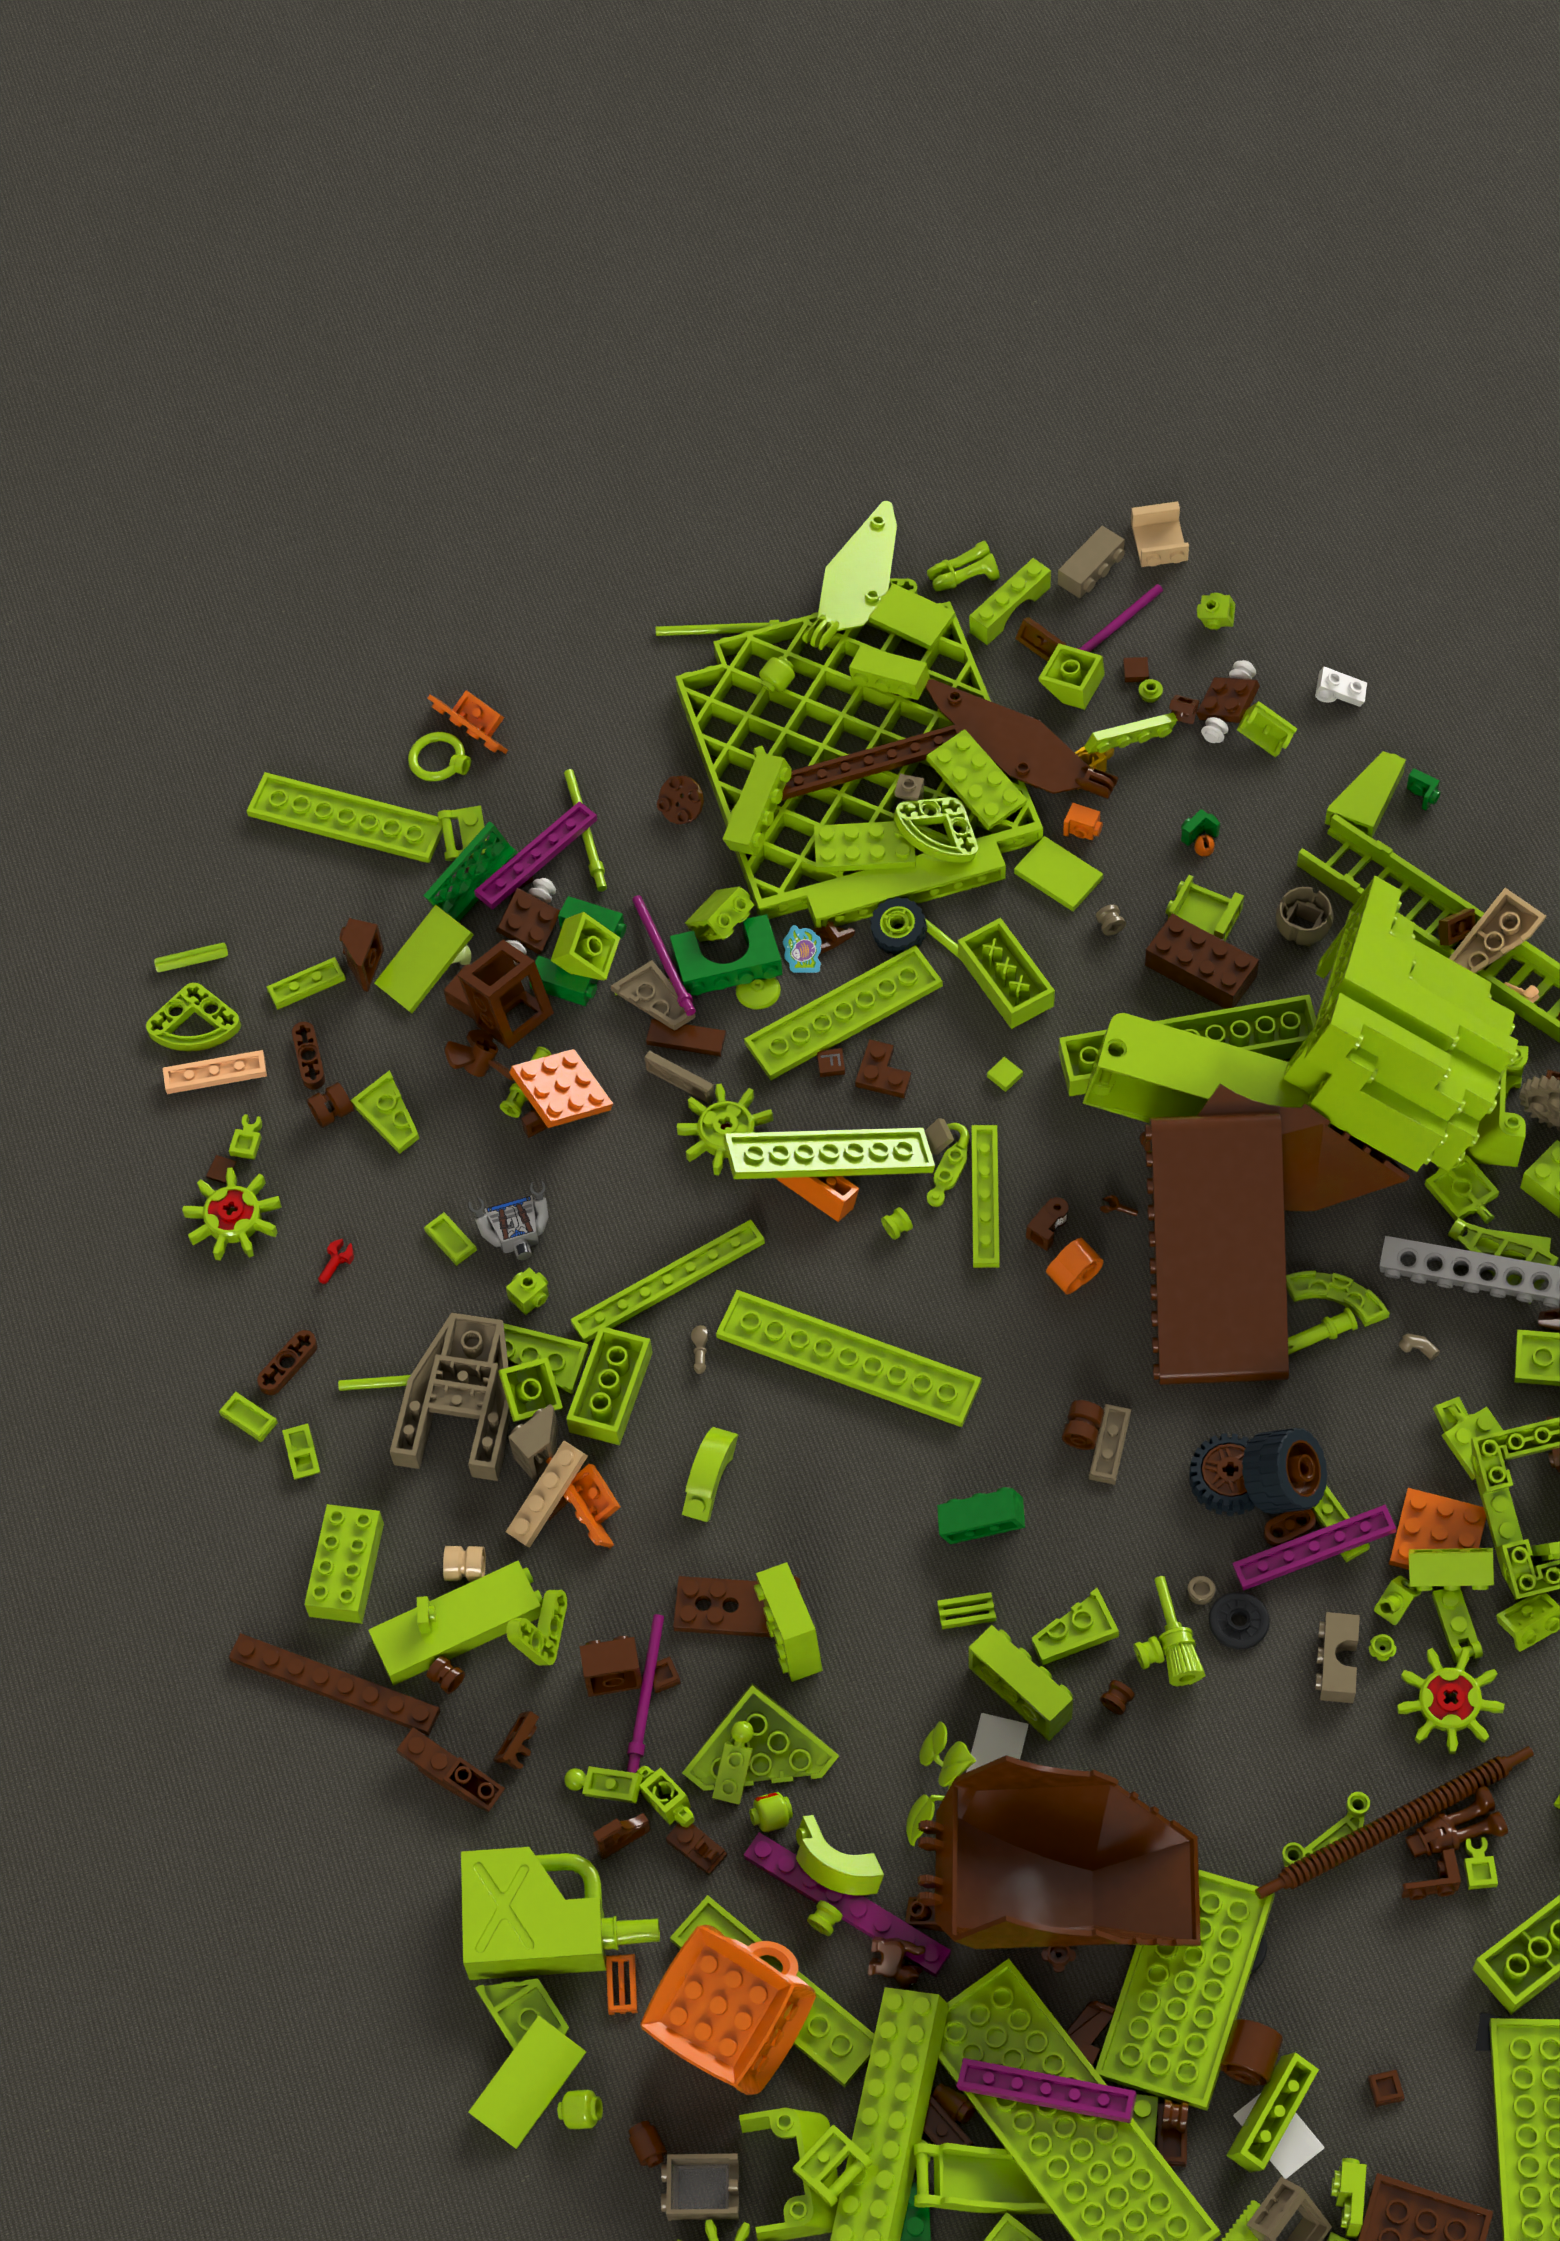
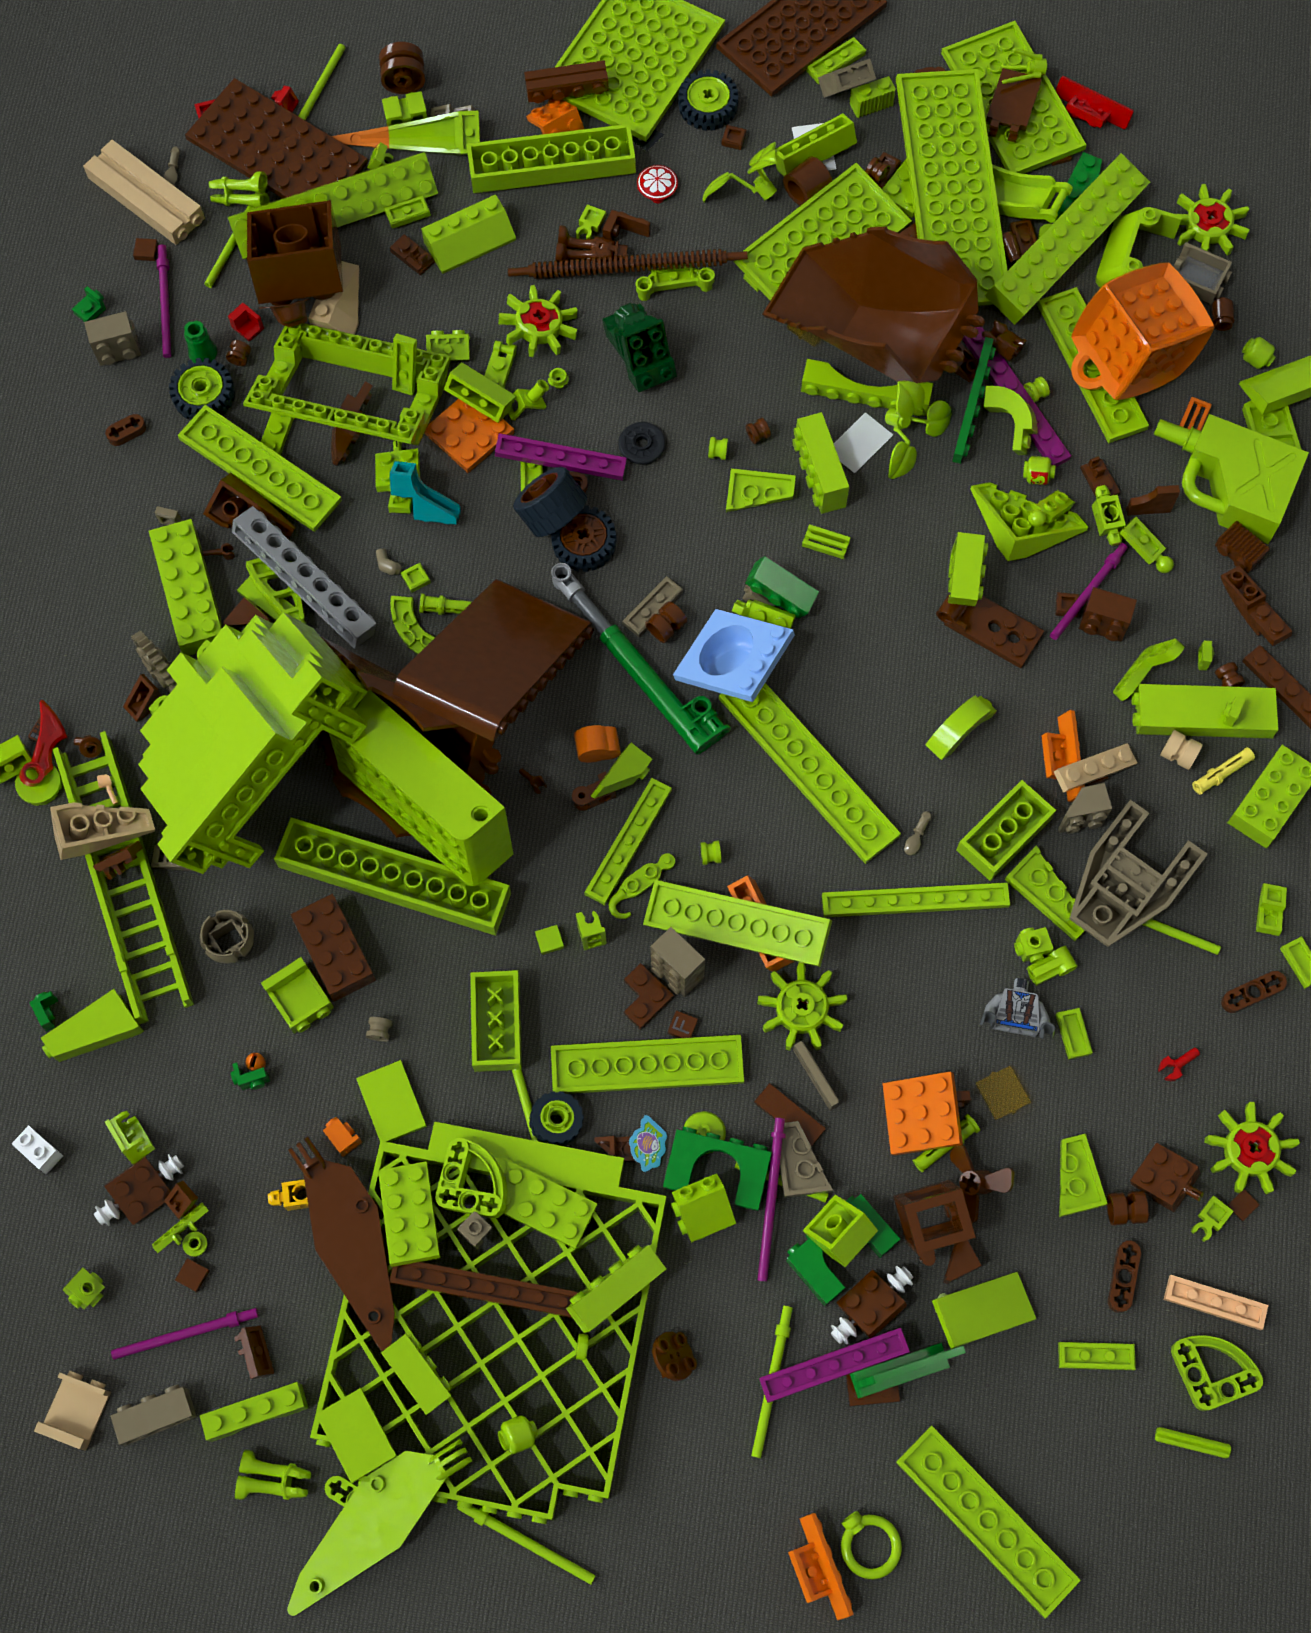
camera: 155 degrees left, 10 degrees up
reddish brown slope [340,918,384,992] -> none
lime plate [437,805,487,861] -> none
reddish brown plate [493,1711,539,1770] -> none
lime slope [498,1357,563,1422] -> none
lime plate [792,2125,873,2207] -> none
dark tan tile [924,1118,954,1155] -> none
magenta plate [957,2058,1137,2123] -> none
lime slope [1038,644,1105,710] -> none
lime plate [1084,713,1178,754] -> none
lime piece [1154,1576,1206,1686] -> none
dark tan tile [1187,1576,1215,1605] -> none
dark tan arch [1315,1612,1360,1703] -> none
lime plate [1331,2158,1367,2239] -> none
none -> lime piece [152,1202,209,1253]
none -> reddish brown slope [223,597,272,626]
none -> teal arch [390,461,461,524]
none -> lime tile [401,563,431,593]
none -> green piece [551,563,731,755]
none -> lime hinge [576,911,607,950]
none -> lime slope [591,743,652,799]
none -> dark green brick [602,303,677,393]
none -> dish [637,165,678,204]
none -> dark tan brick [650,927,705,997]
none -> light blue piece [673,609,795,702]
none -> wheel [678,70,738,131]
none -> lime plant [703,142,777,203]
none -> lime hinge [732,600,796,629]
none -> green plate [952,337,996,464]
none -> clear yellow piece [975,1066,1031,1120]
none -> lime piece [1027,946,1078,986]
none -> reddish brown plate [1130,1143,1204,1212]
none -> light yellow pin [1192,747,1255,795]
none -> lime tile [1198,640,1214,671]
none -> reddish brown brick [1215,521,1270,573]

